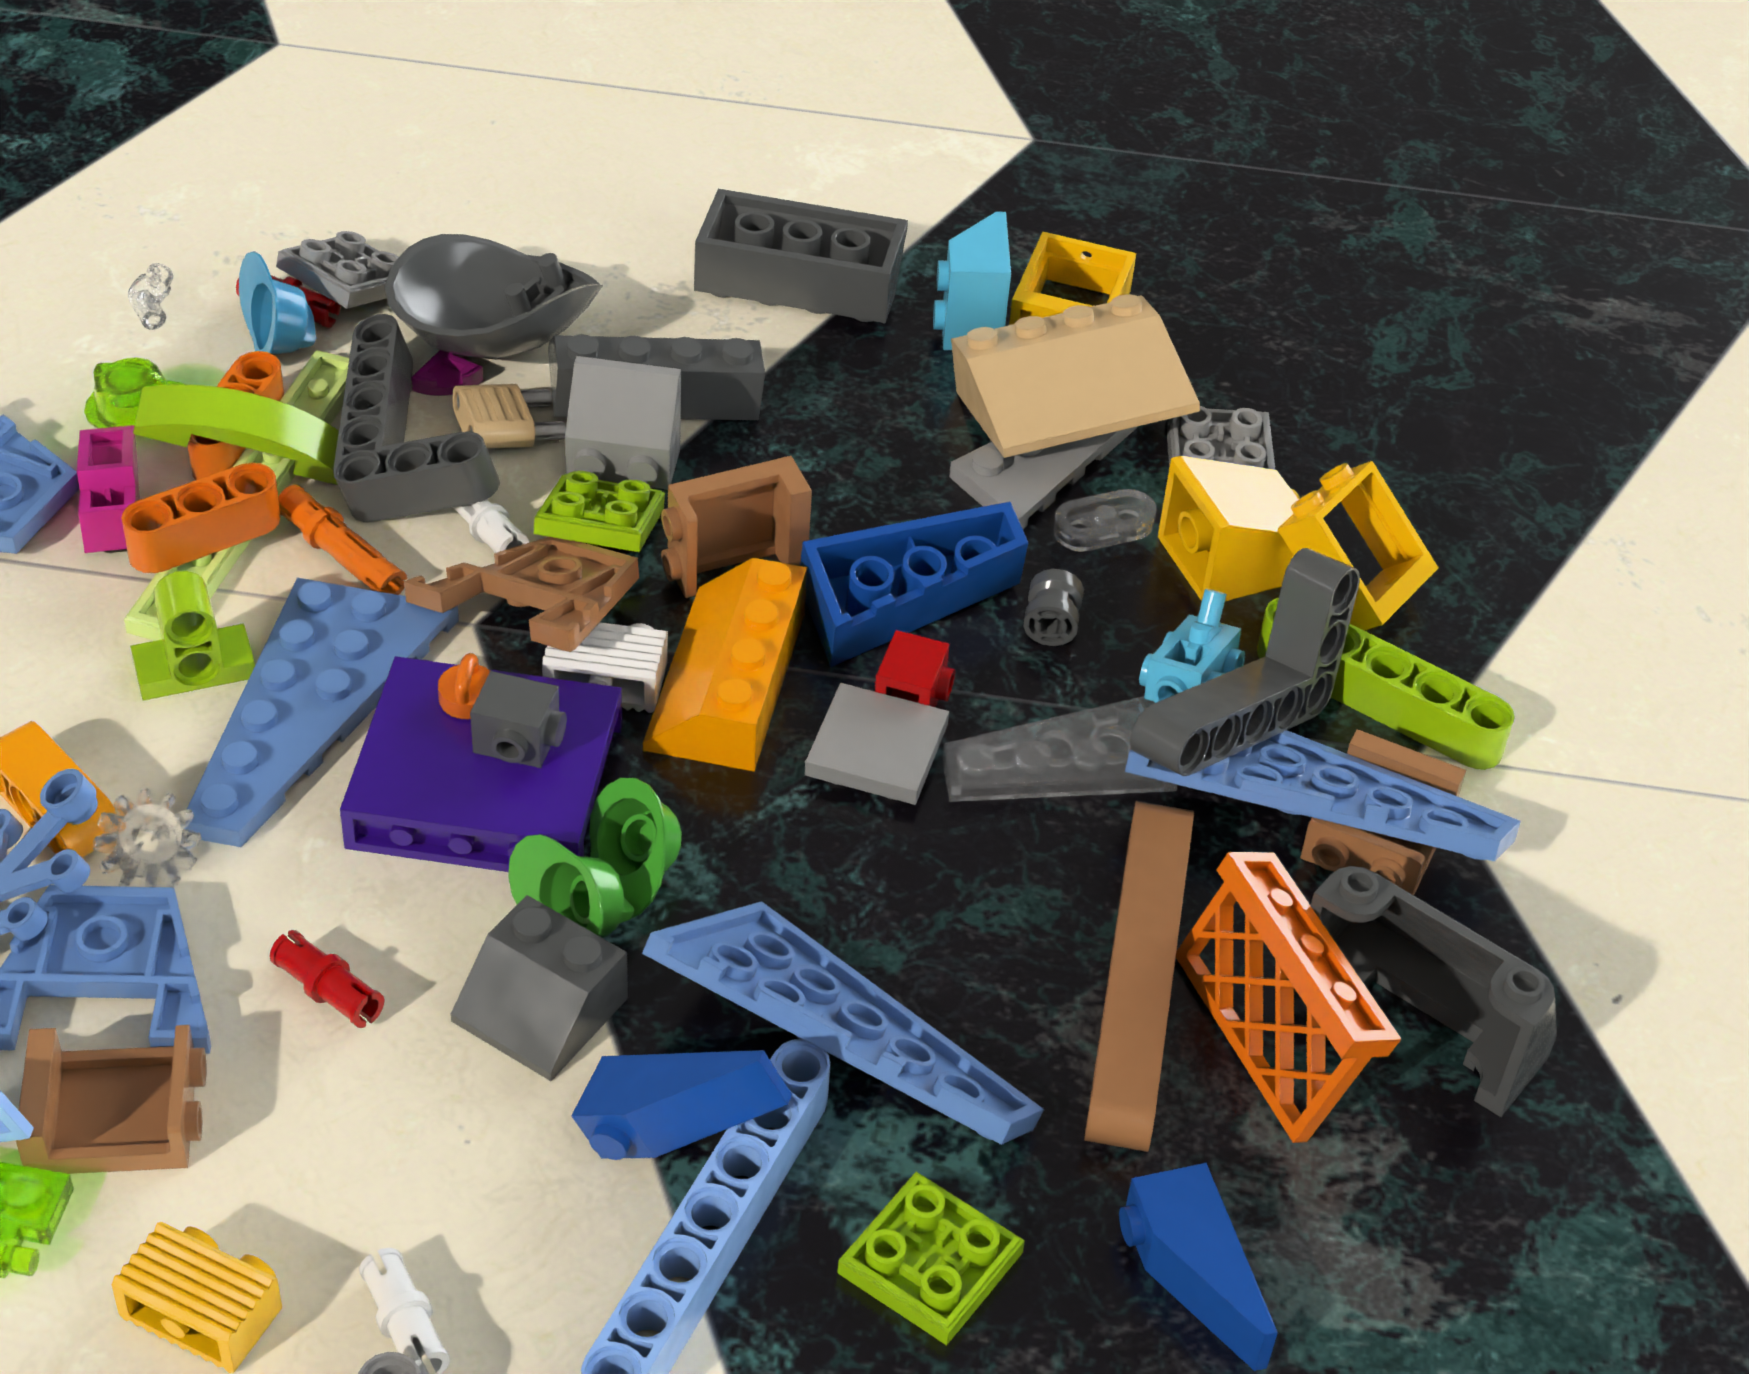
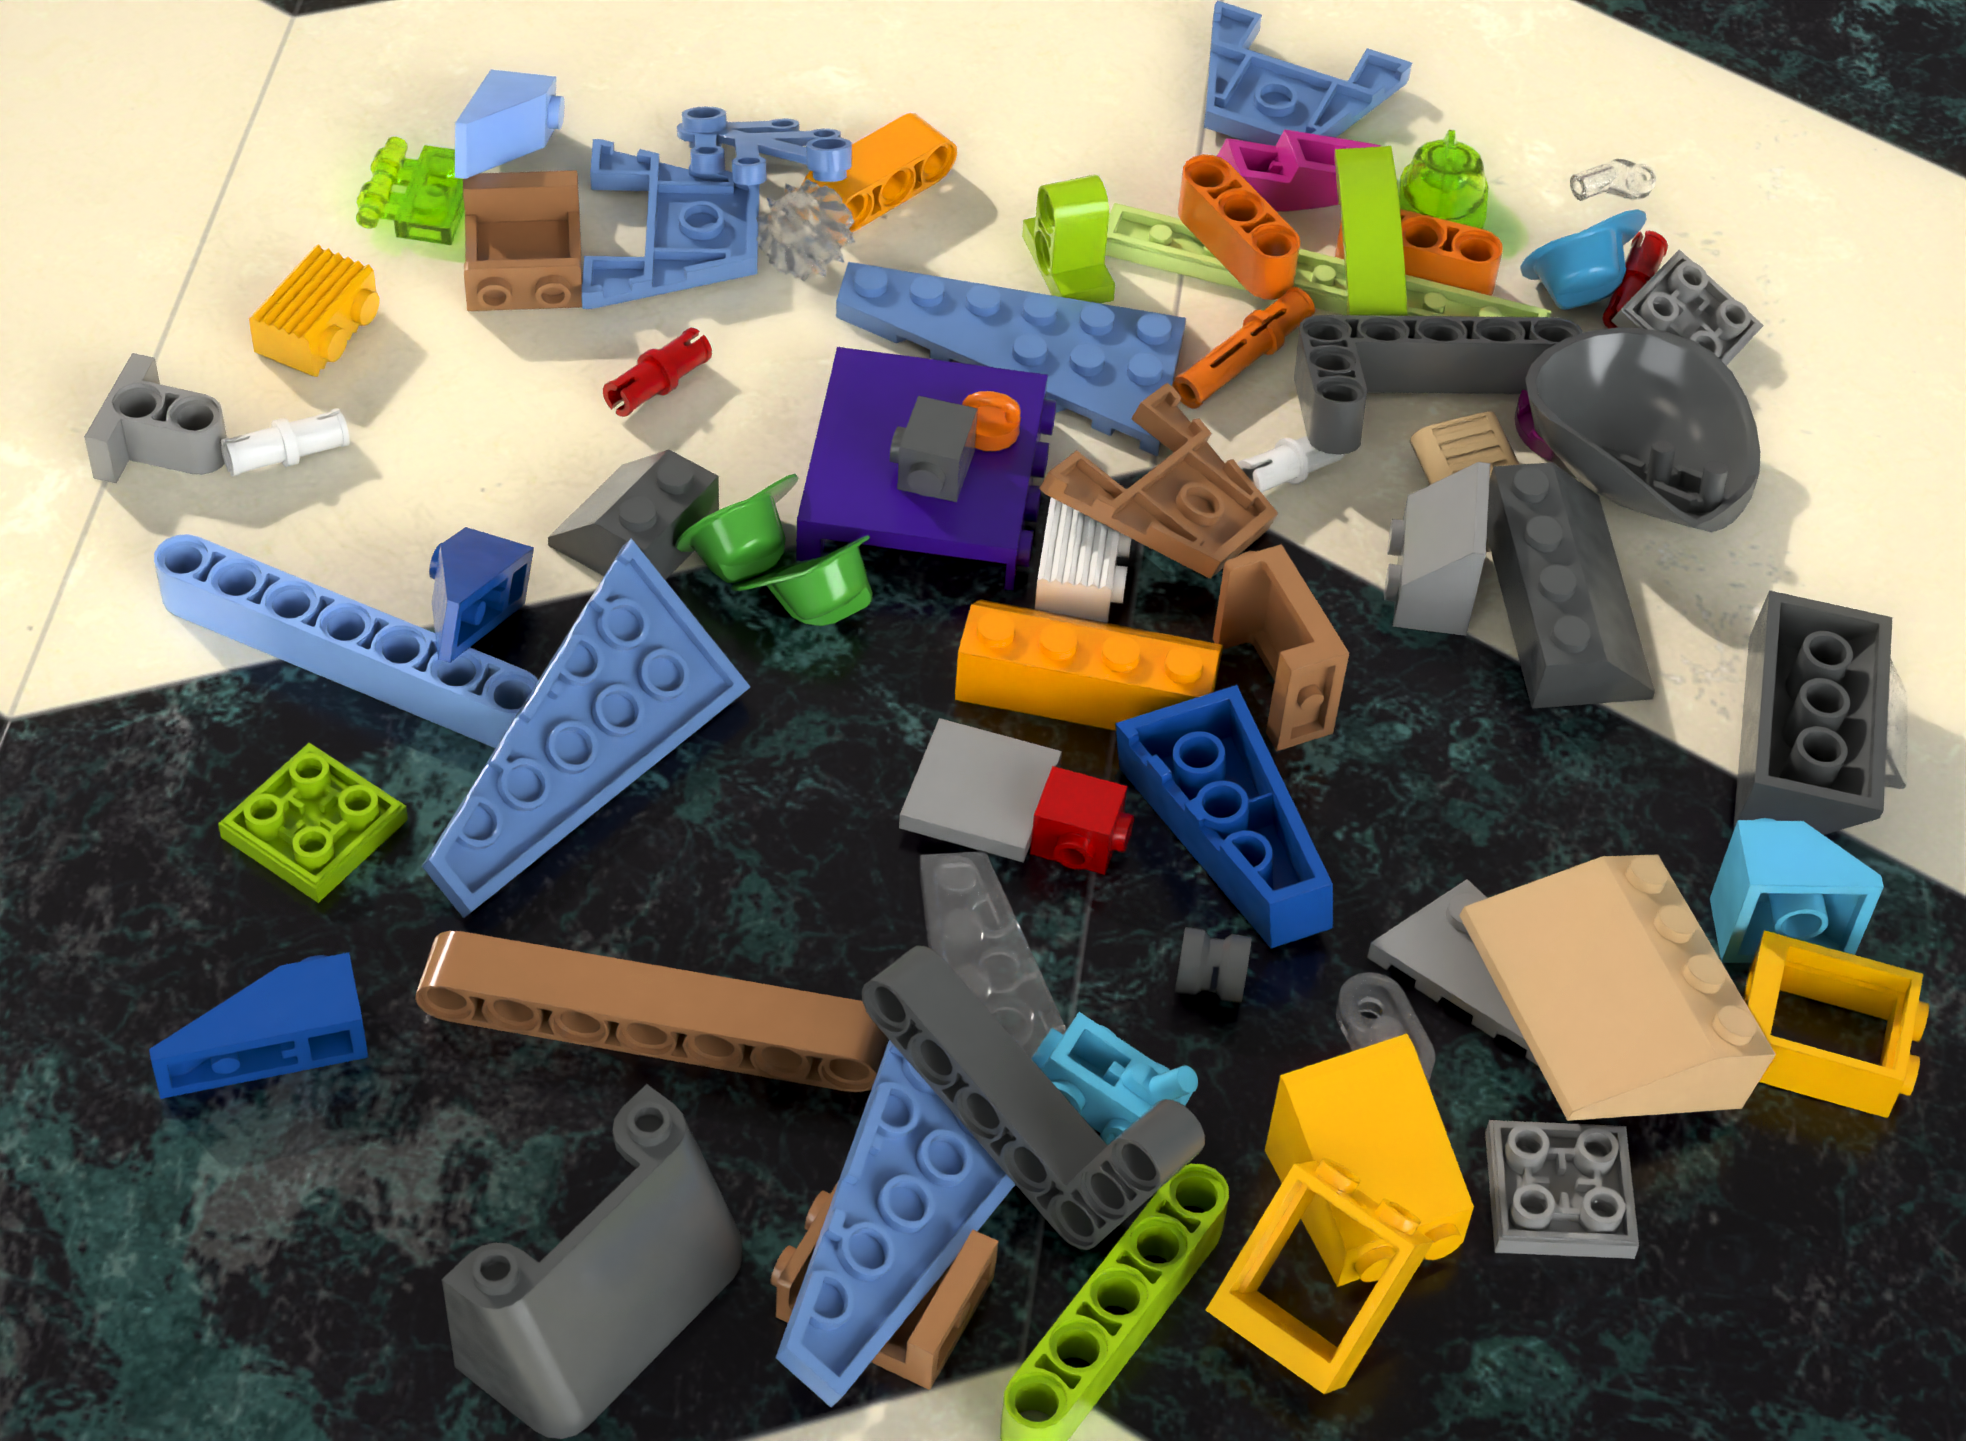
camera: 90 degrees right, 5 degrees up
lime tile [533,471,665,552] -> none
orange fence [1176,852,1401,1143] -> none

